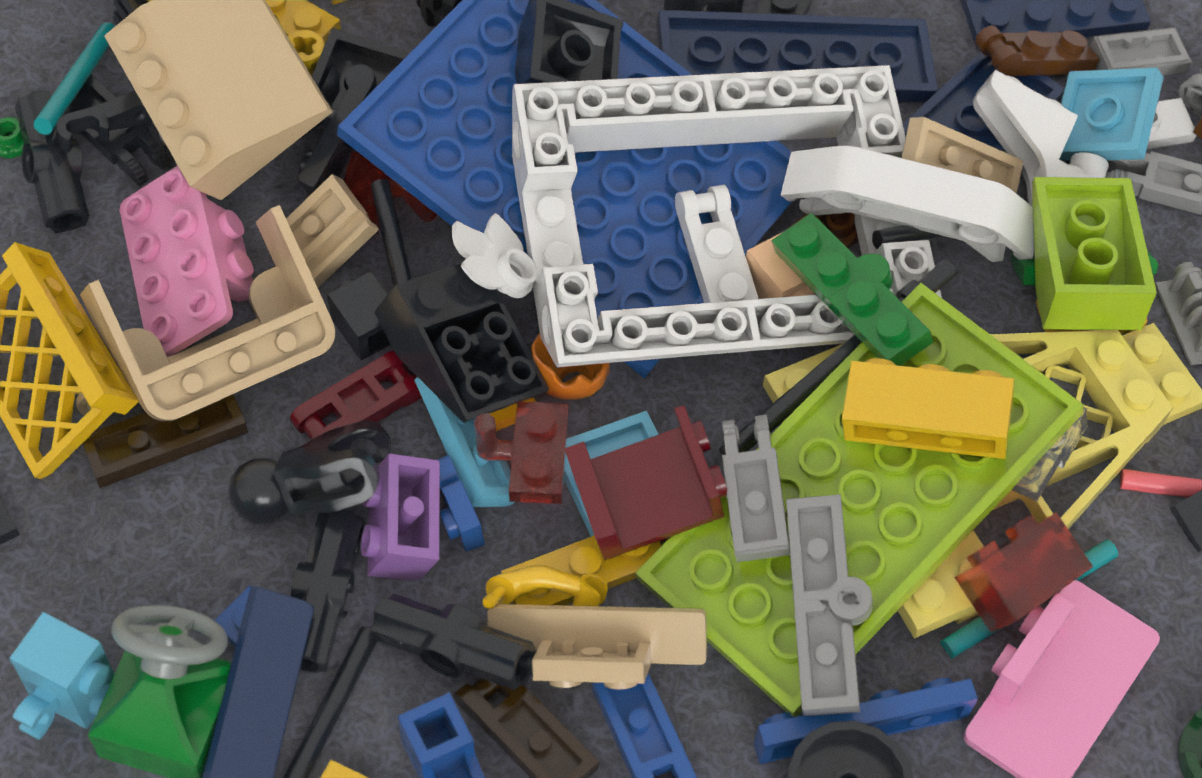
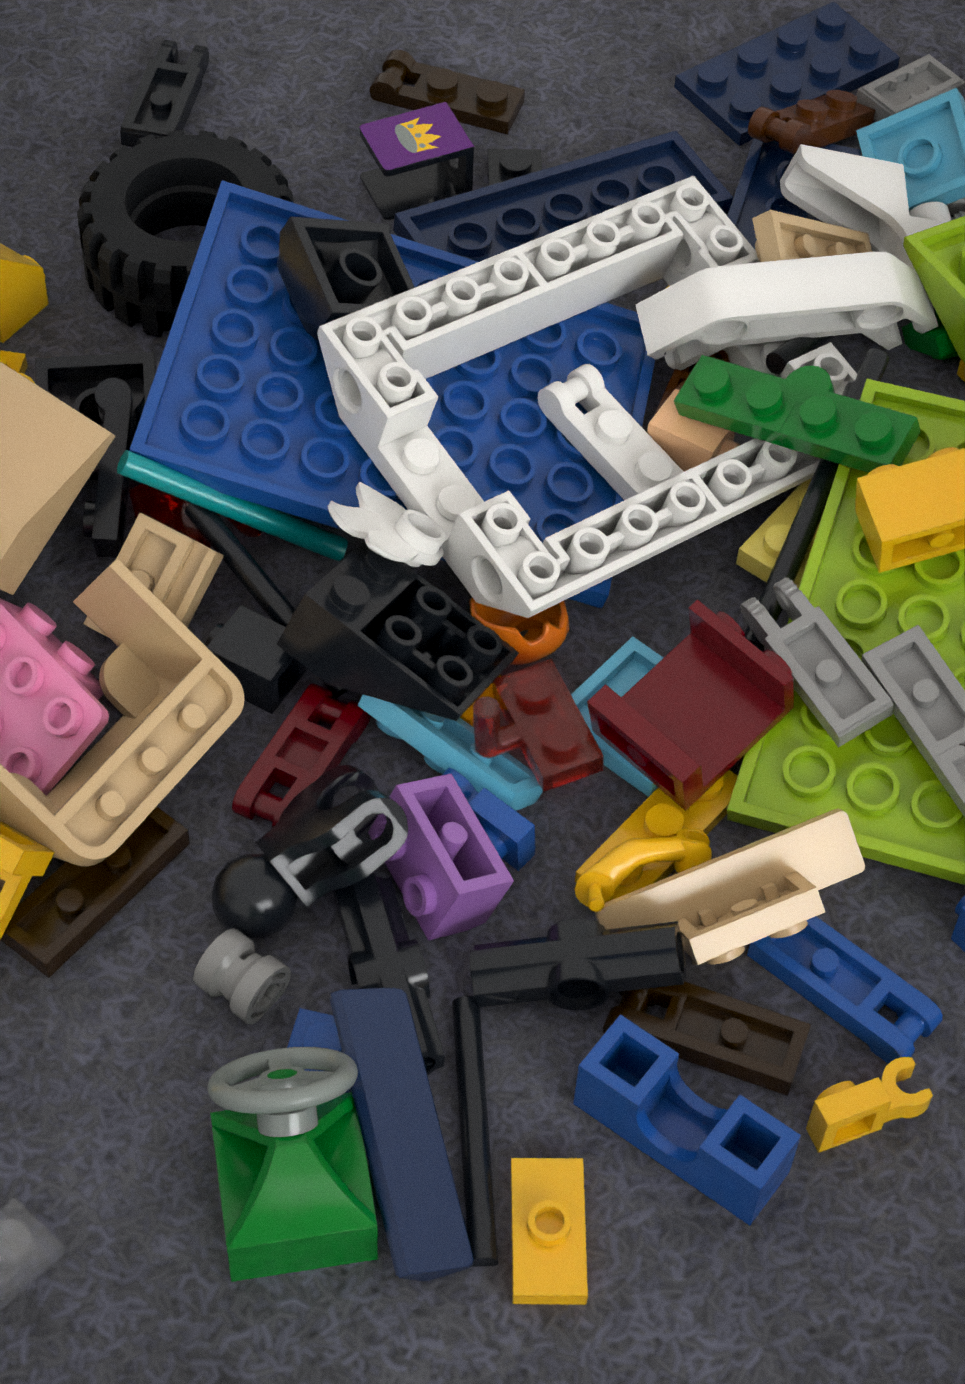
camera: 25 degrees left, 5 degrees down
medium azure brick [9,612,114,740] -> none
none -> teal bar [117,450,348,561]
none -> light grey wheel [193,928,291,1025]

